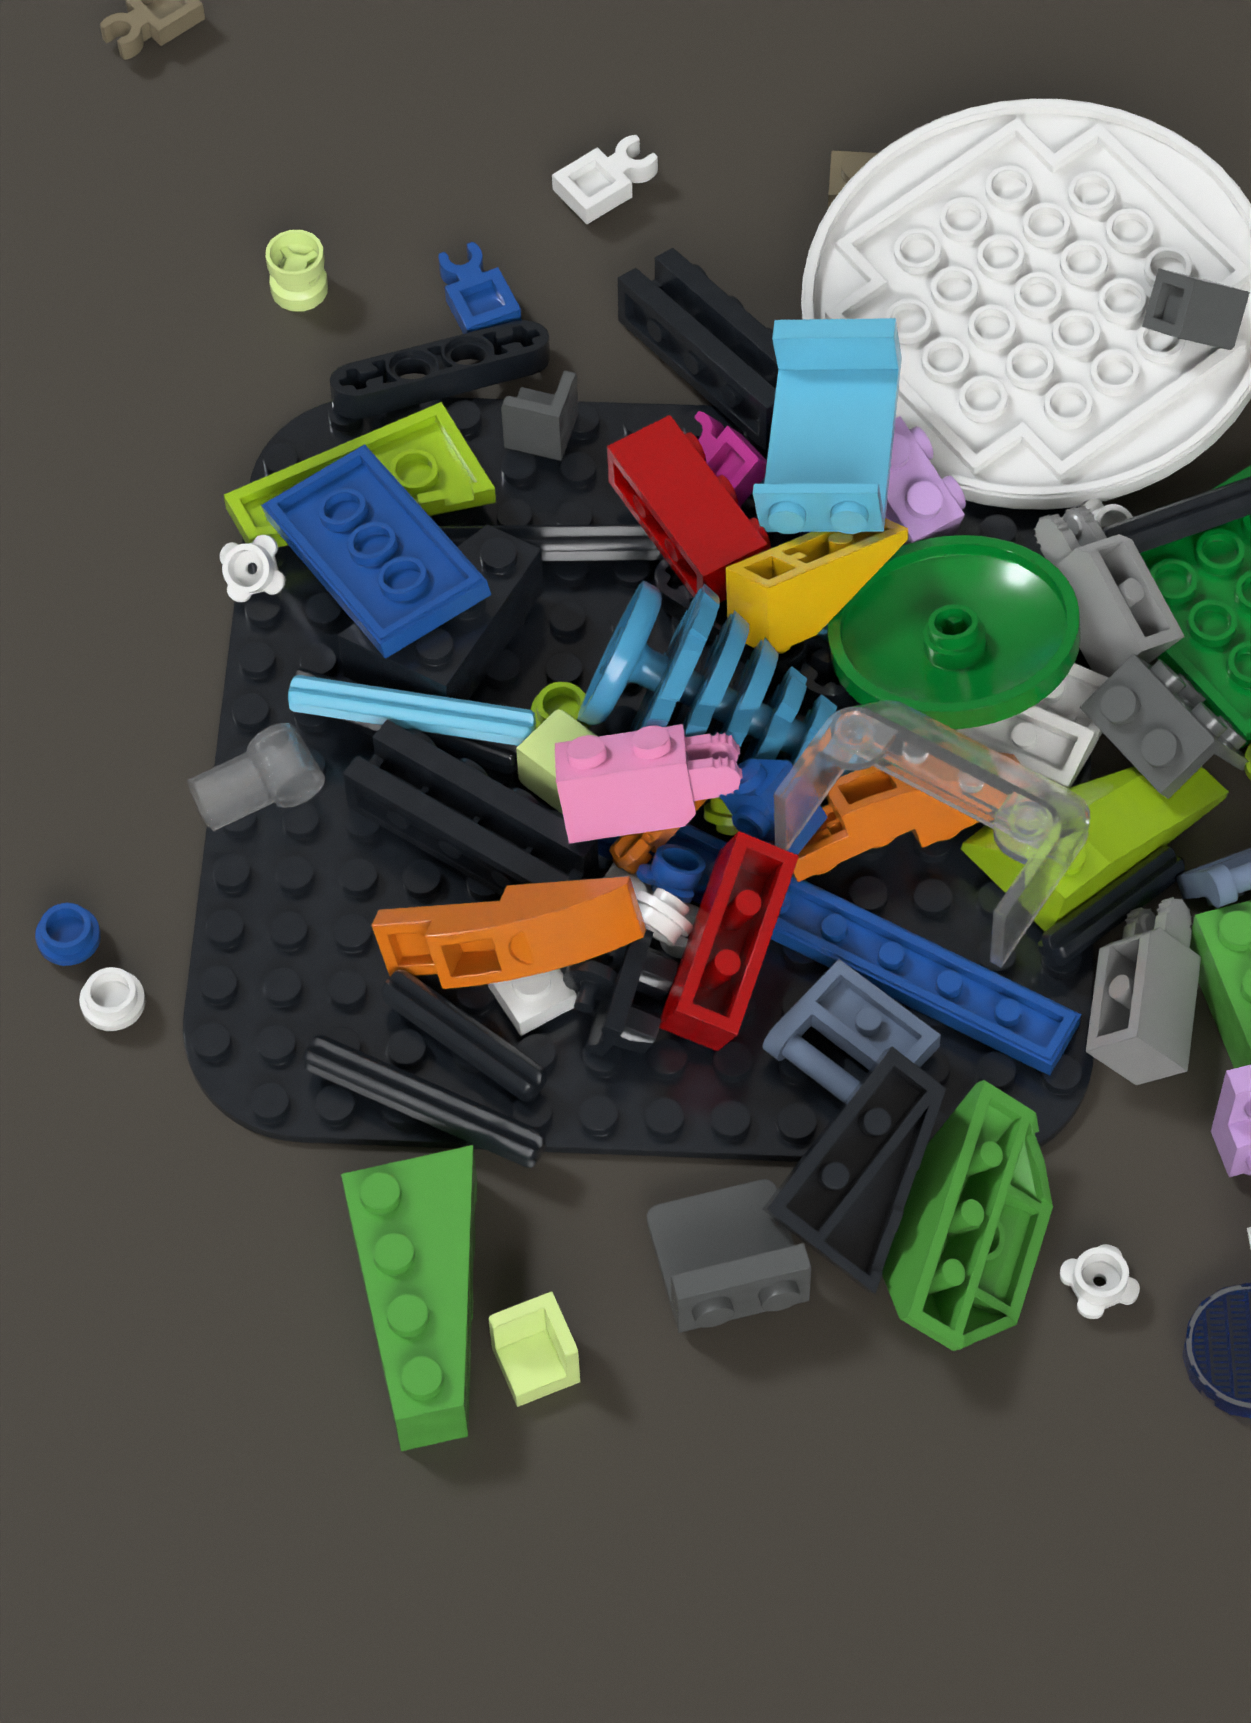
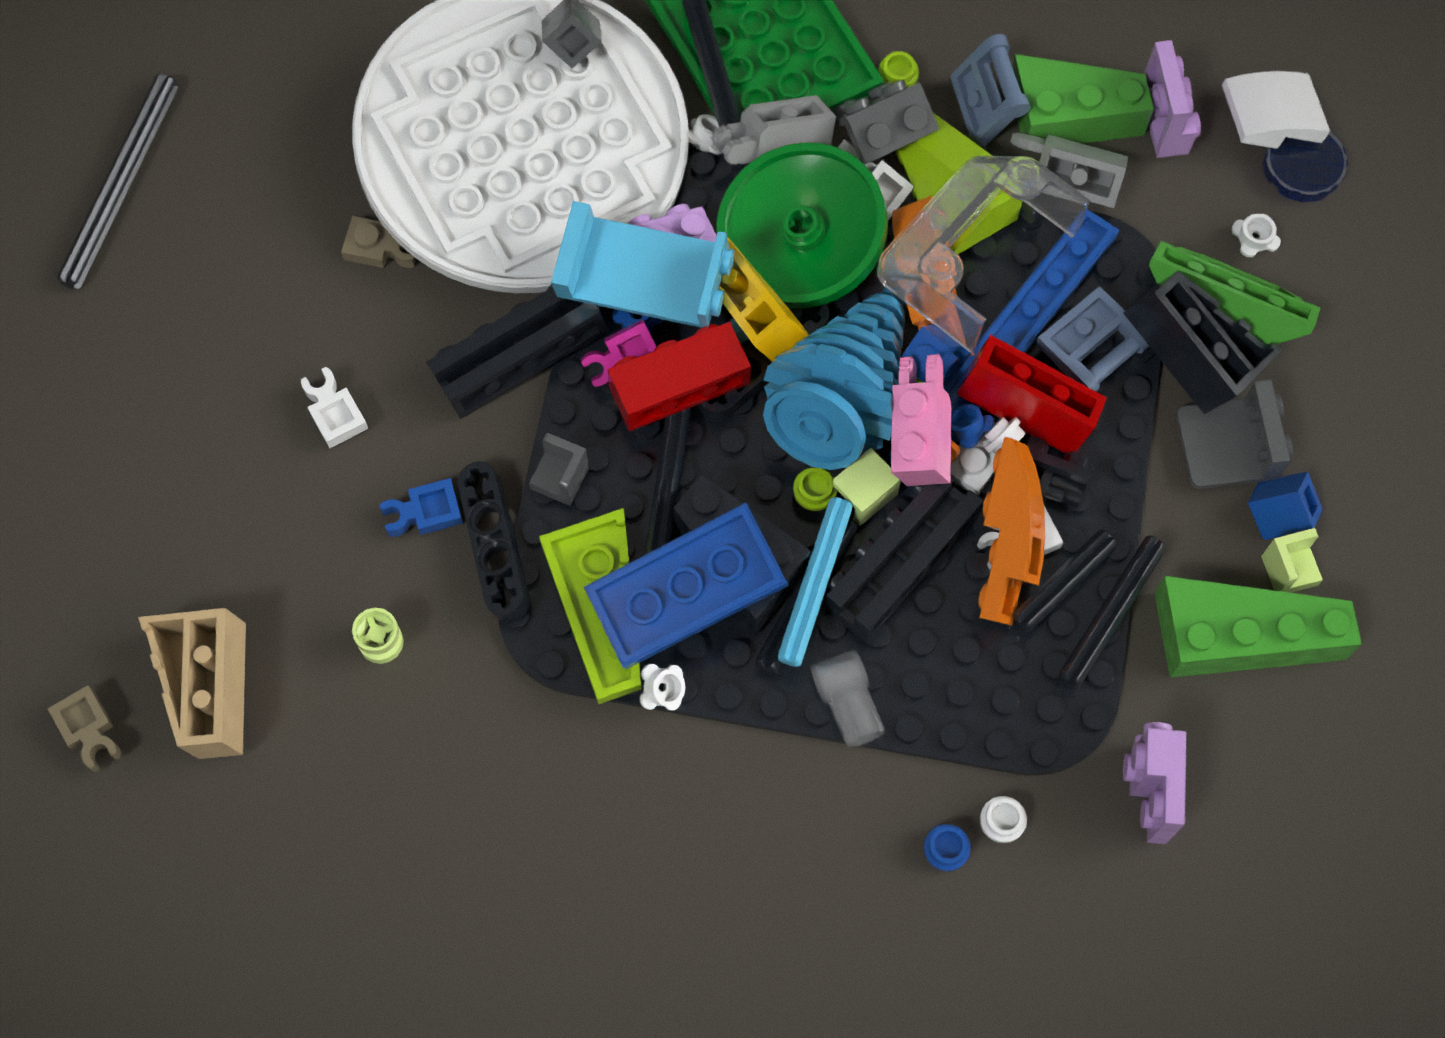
camera: 85 degrees left, 10 degrees up
none -> tan wedge [138,608,246,759]
none -> lavender plate [1123,722,1186,844]
none -> blue panel [1248,471,1323,540]

